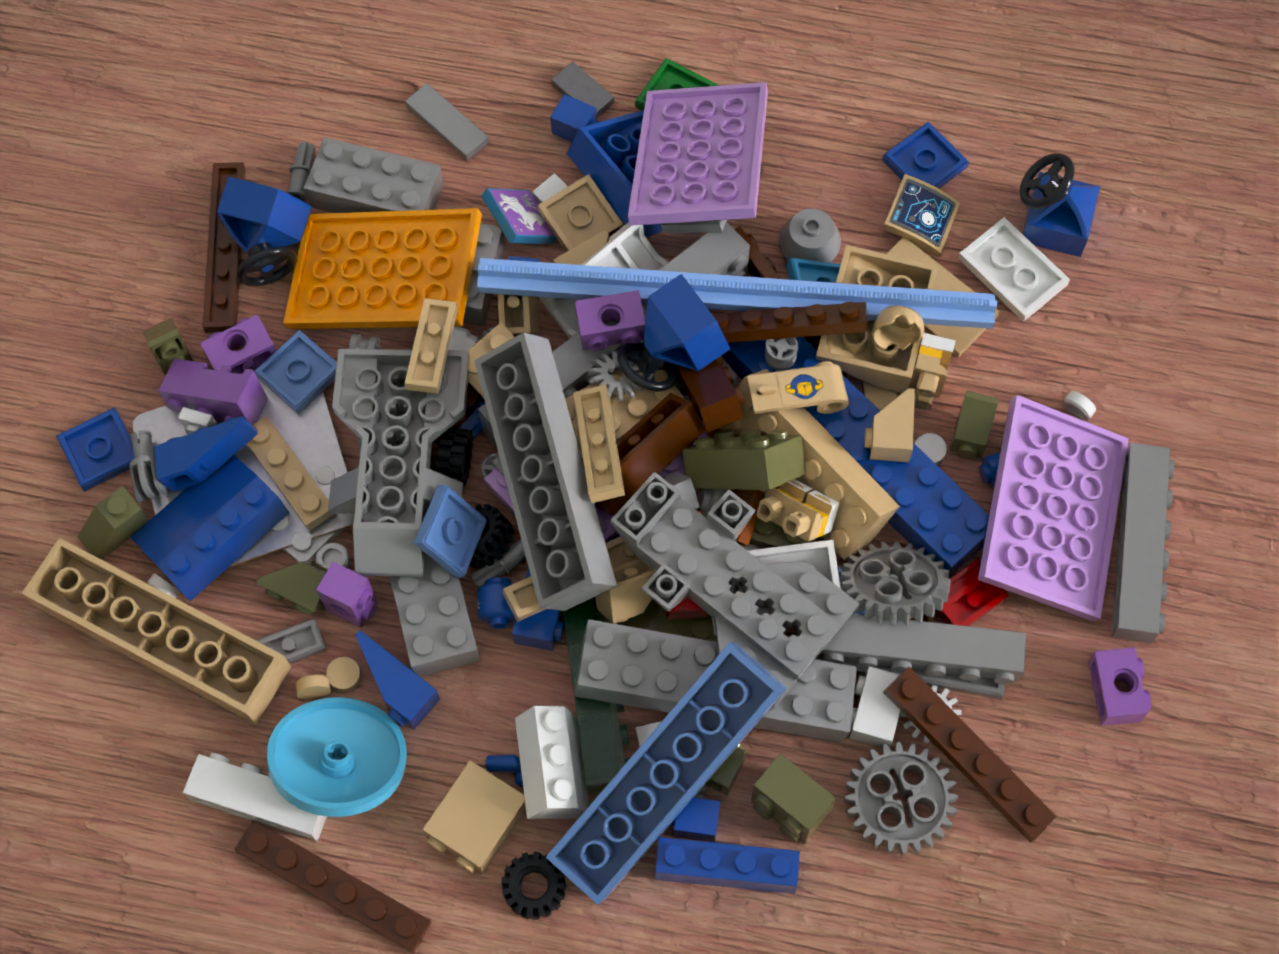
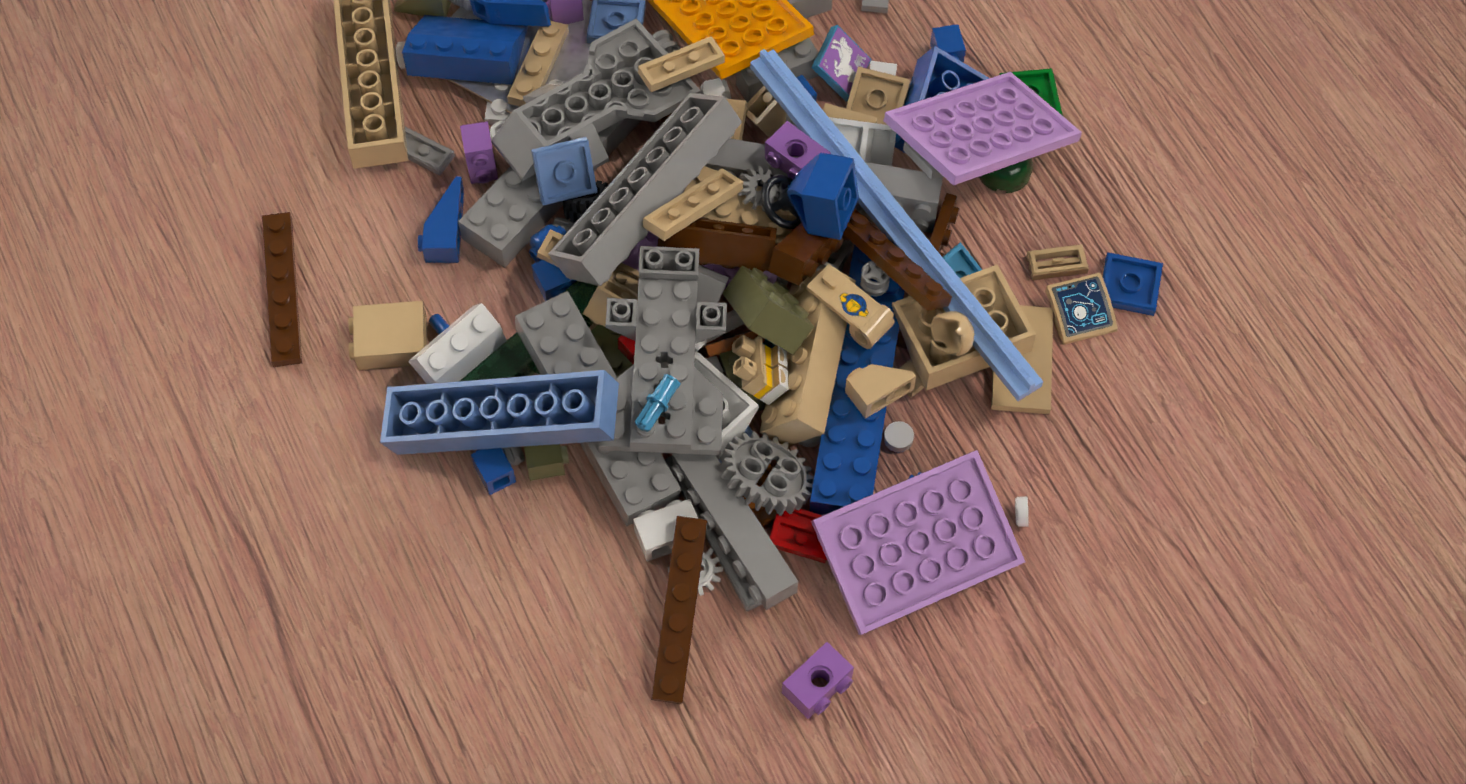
camera: 50 degrees right, 5 degrees down
white brick [183,753,327,842] -> none
olive slope [256,561,328,615] -> none
medium azure dish [267,697,407,817] -> none
tan tile [295,674,331,701] -> none
tan tile [326,657,362,692] -> none
black tyre [436,427,473,487] -> none
black tyre [501,851,566,920] -> none
flat silver tile [551,61,615,118] -> none
blue brick [655,837,800,894] -> none
olive brick [751,753,836,844] -> none
light grey cone [779,209,841,263] -> none
light grey gear [844,742,958,856] -> none
tan hips [909,333,956,409] -> none
olive slope [950,391,999,459] -> none
white plate [958,217,1070,322] -> none
blue piece [1019,153,1100,257] -> none
light grey brick [1111,443,1174,644] -> none
none -> dark azure axle [635,374,681,432]
none -> tan tile [1026,245,1089,280]

